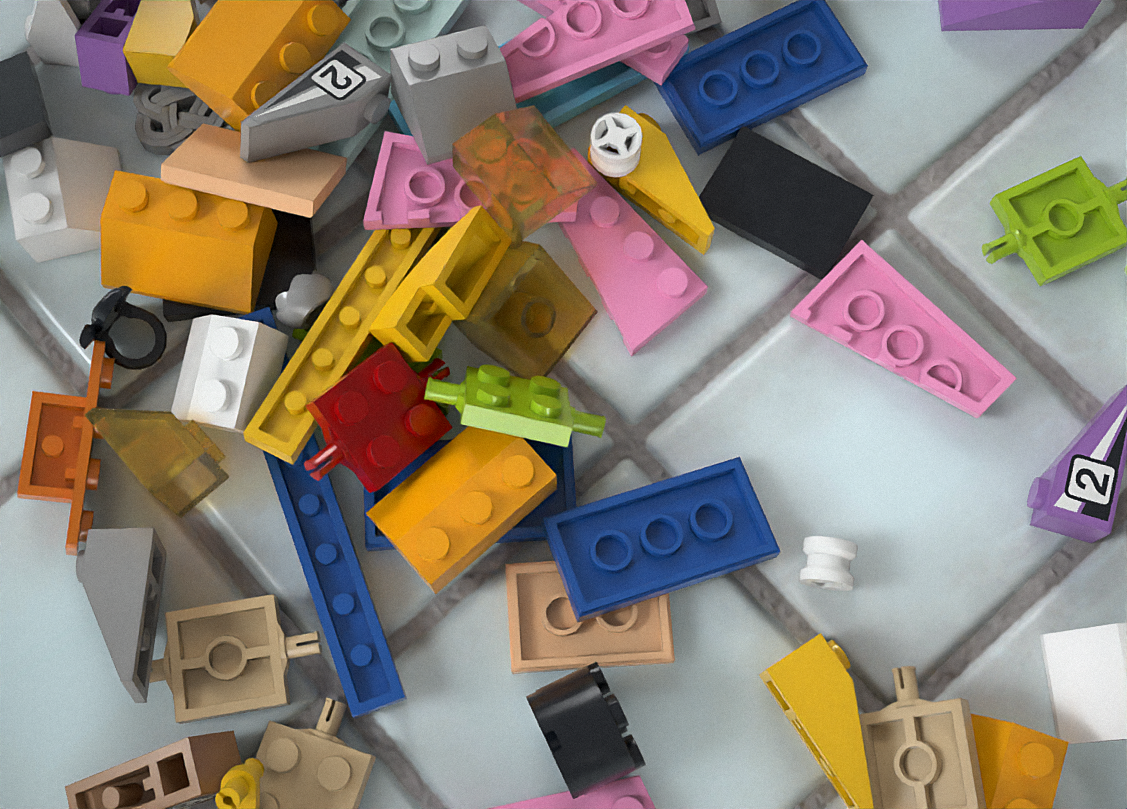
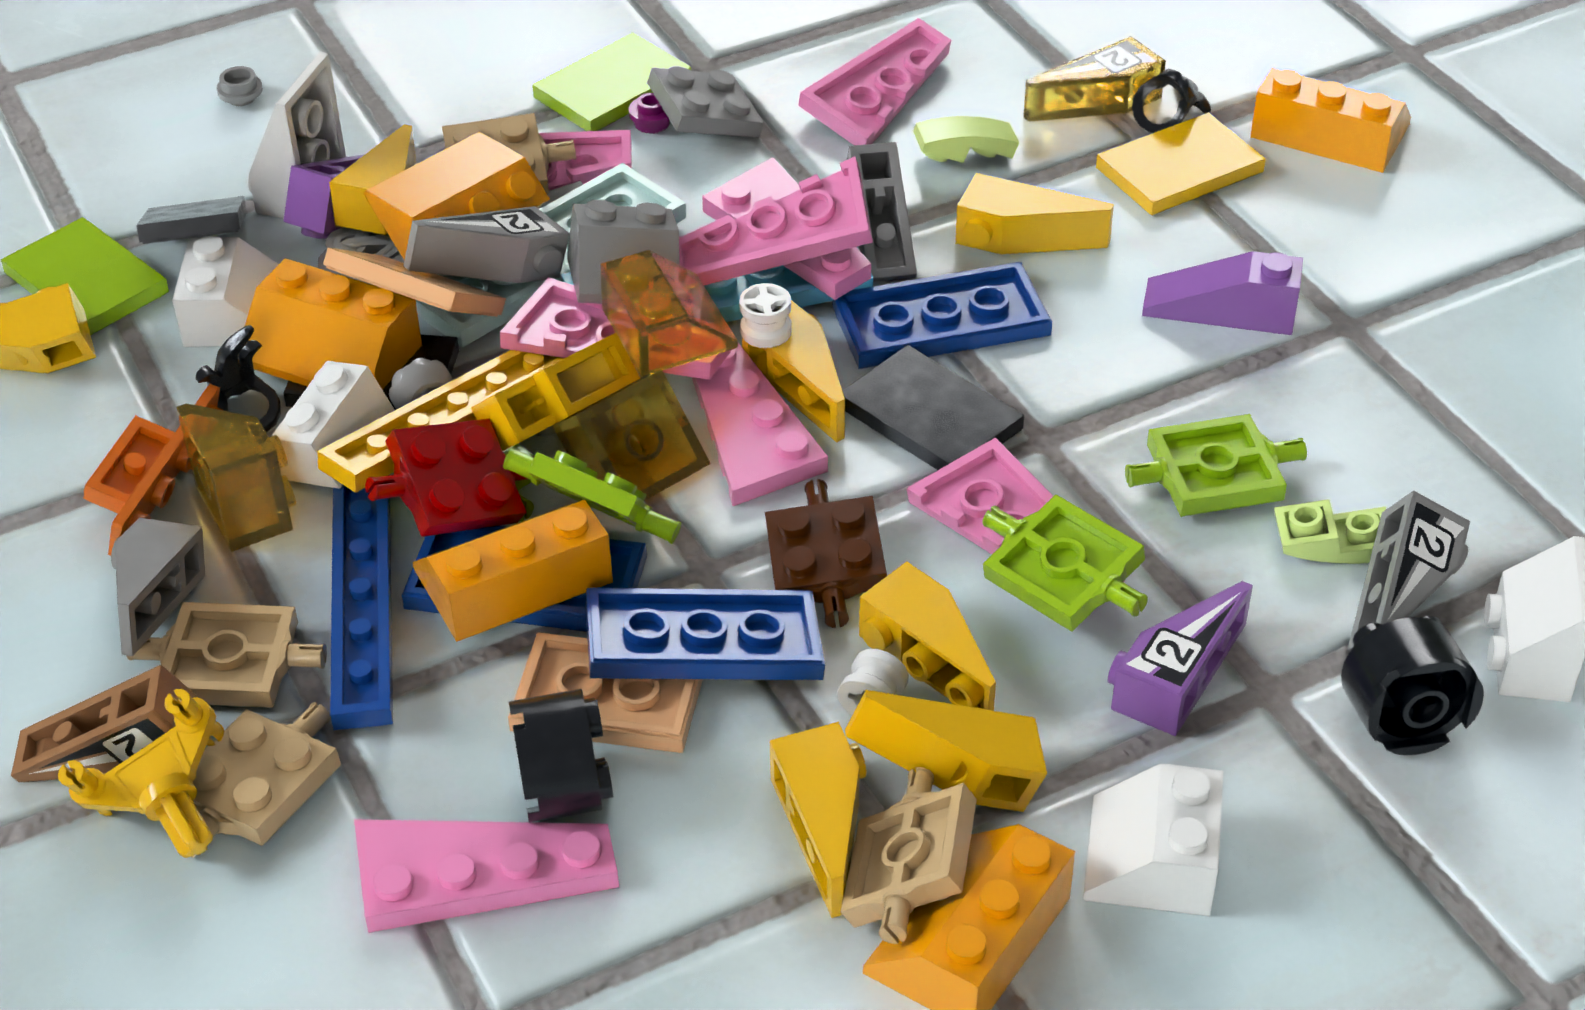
camera: 15 degrees right, 30 degrees down
none -> reddish brown plate [765,479,887,628]
none -> yellow slope [845,690,1047,812]
none -> yellow slope [859,561,996,711]
none -> lime plate [983,495,1148,632]

